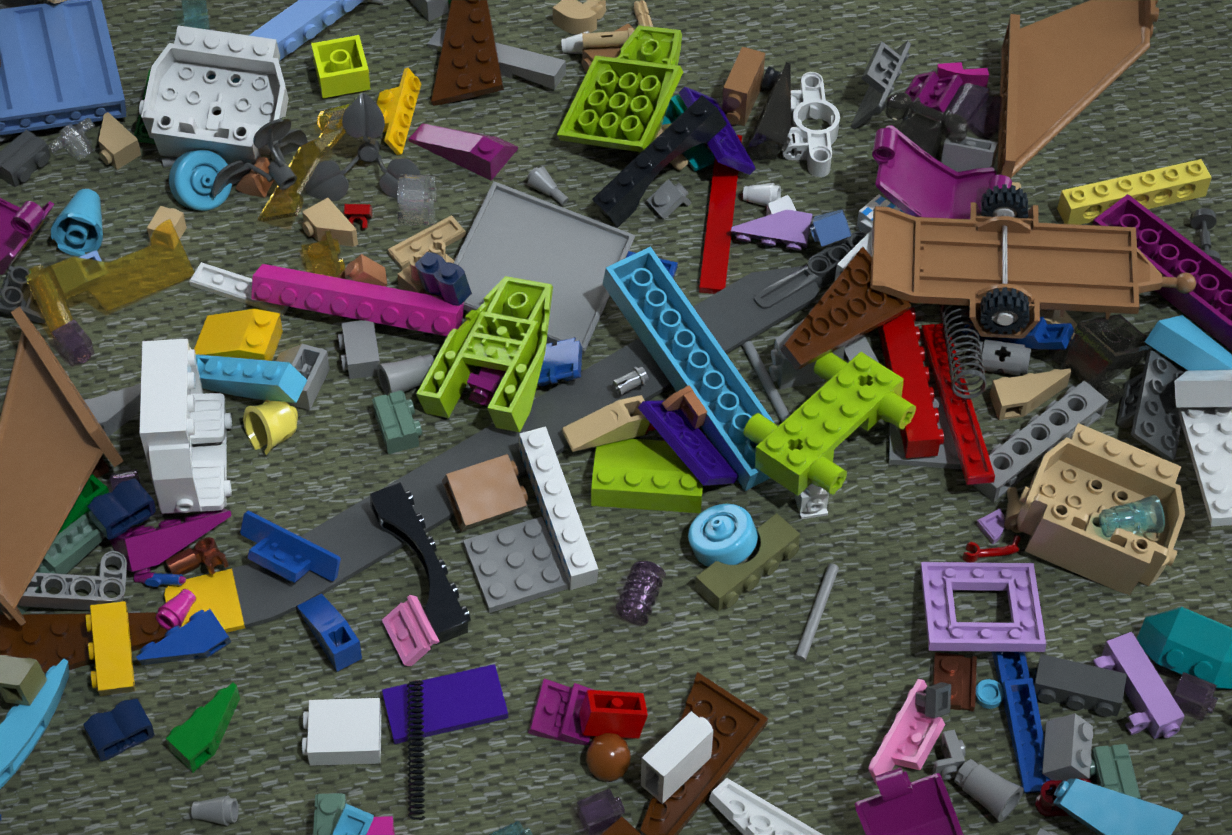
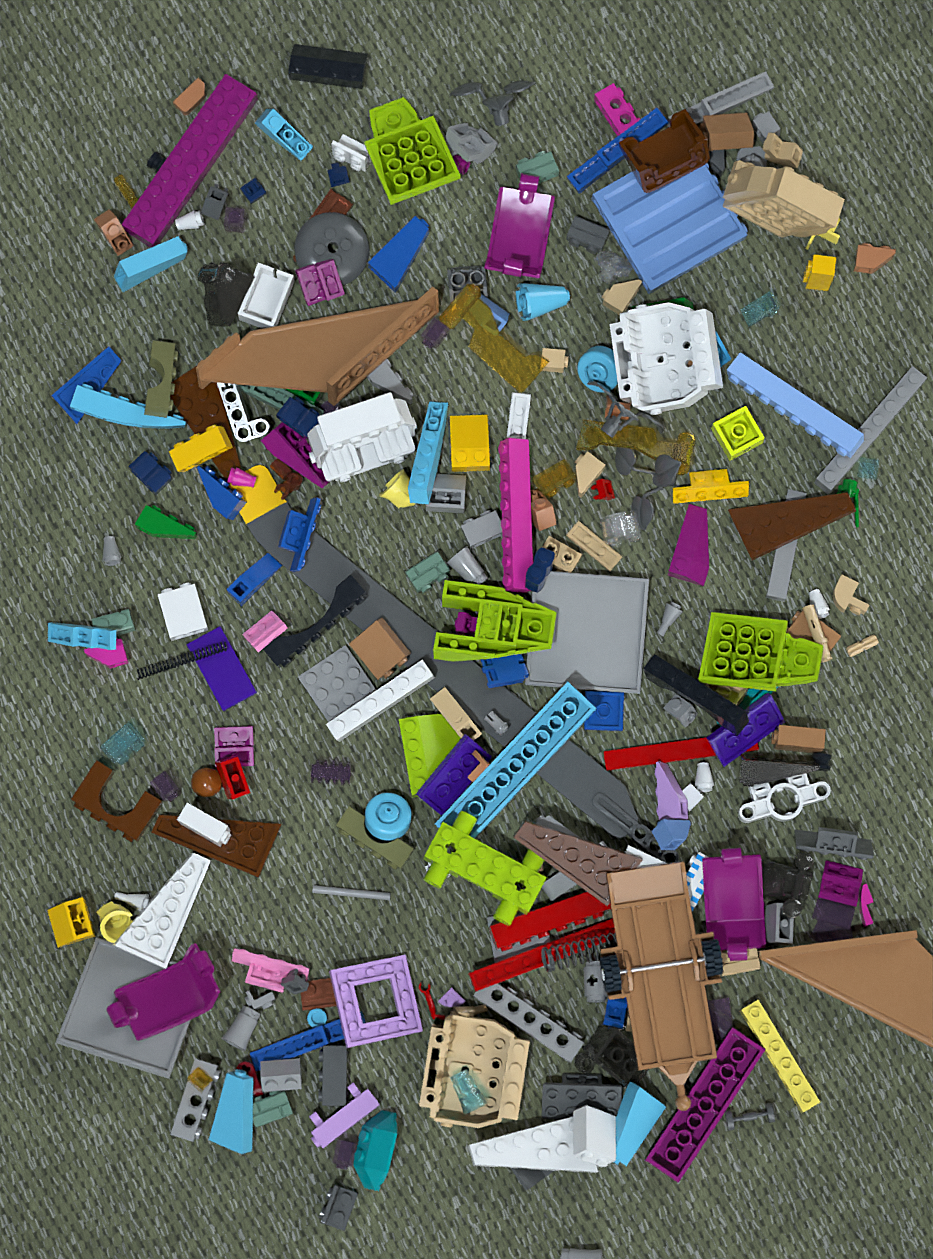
camera: 75 degrees right, 25 degrees up
blue piece [134,572,186,587] -> none
light grey bar [743,341,790,422] -> none
tan slope [990,369,1071,420] -> none

